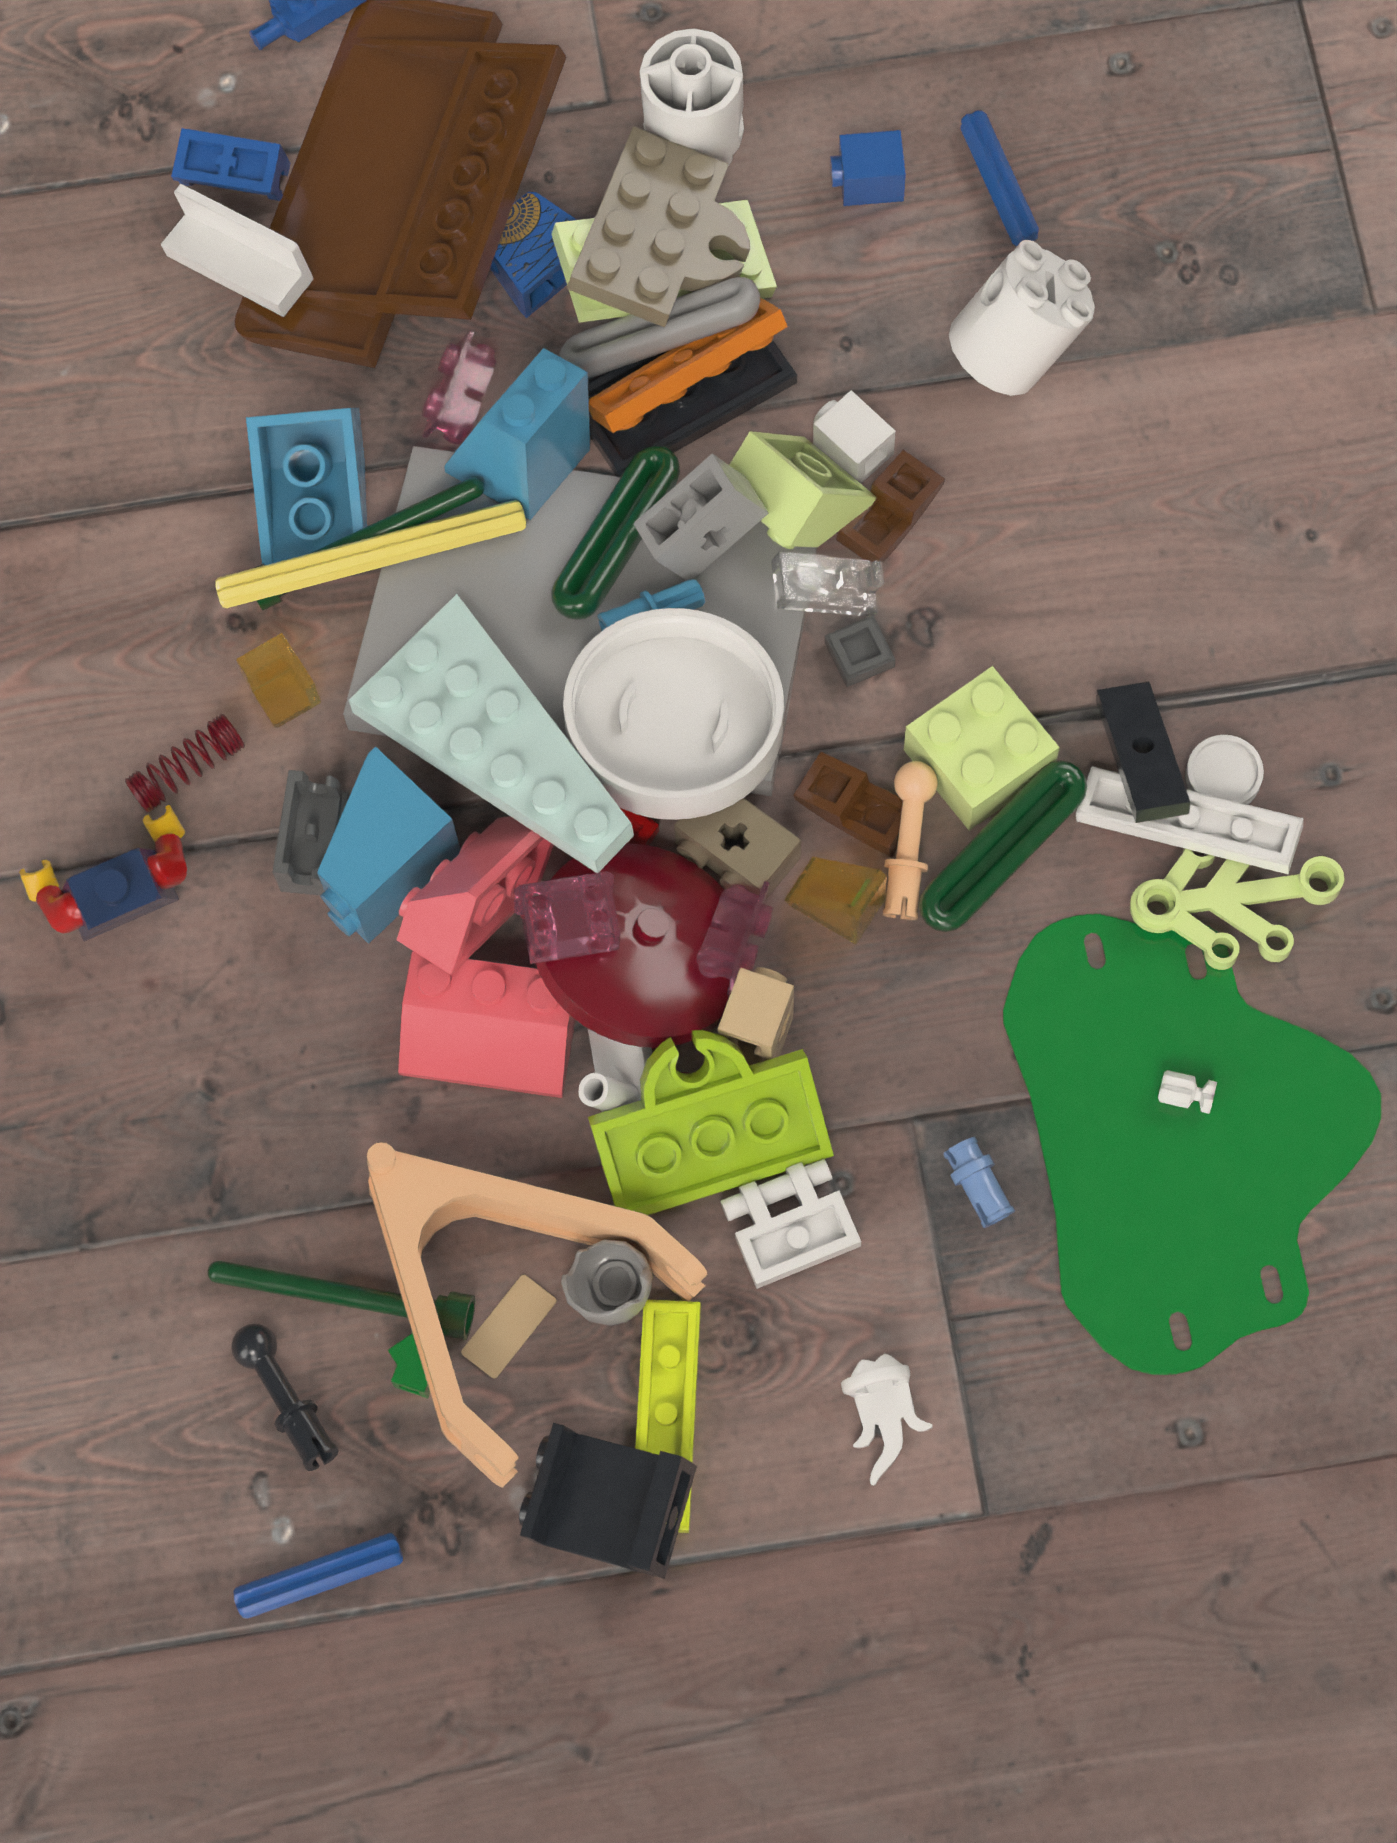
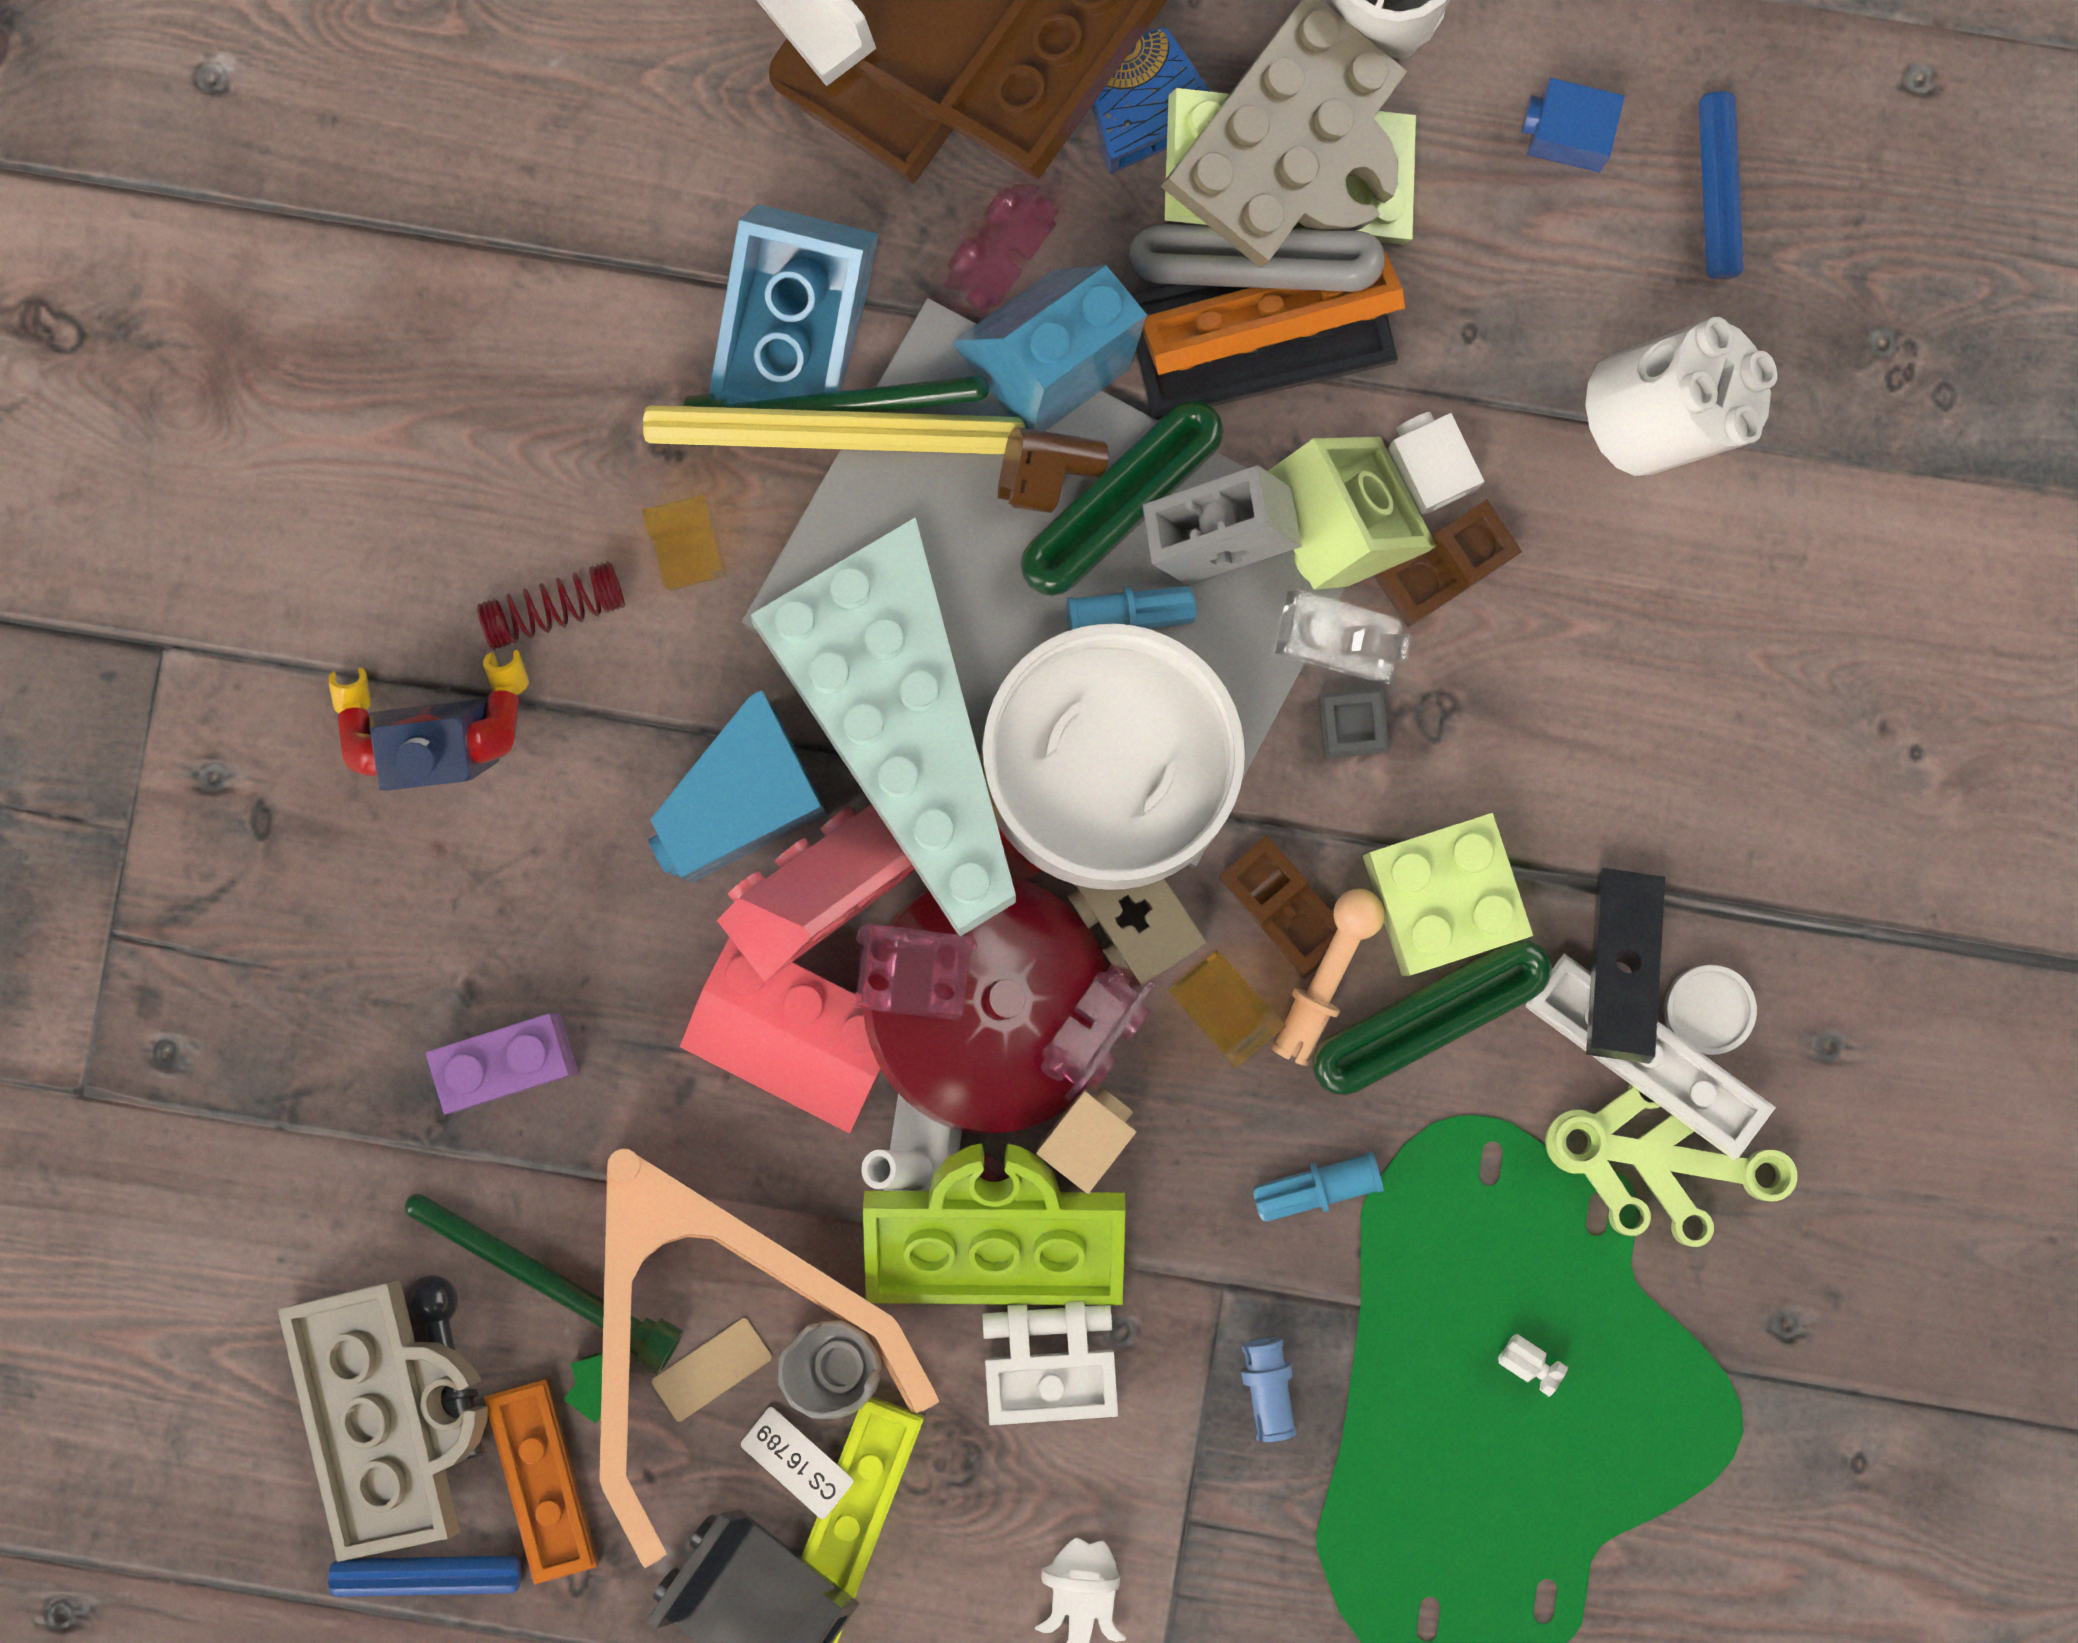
camera: 15 degrees right, 15 degrees up
dark grey hinge [272,770,350,895] -> none
none -> plate [277,1279,488,1562]
none -> medium lavender brick [425,1013,579,1115]
none -> orange tile [484,1377,599,1585]
none -> white sticker [741,1407,853,1519]
none -> reddish brown piece [998,427,1109,513]
none -> dark azure axle [1253,1151,1384,1221]

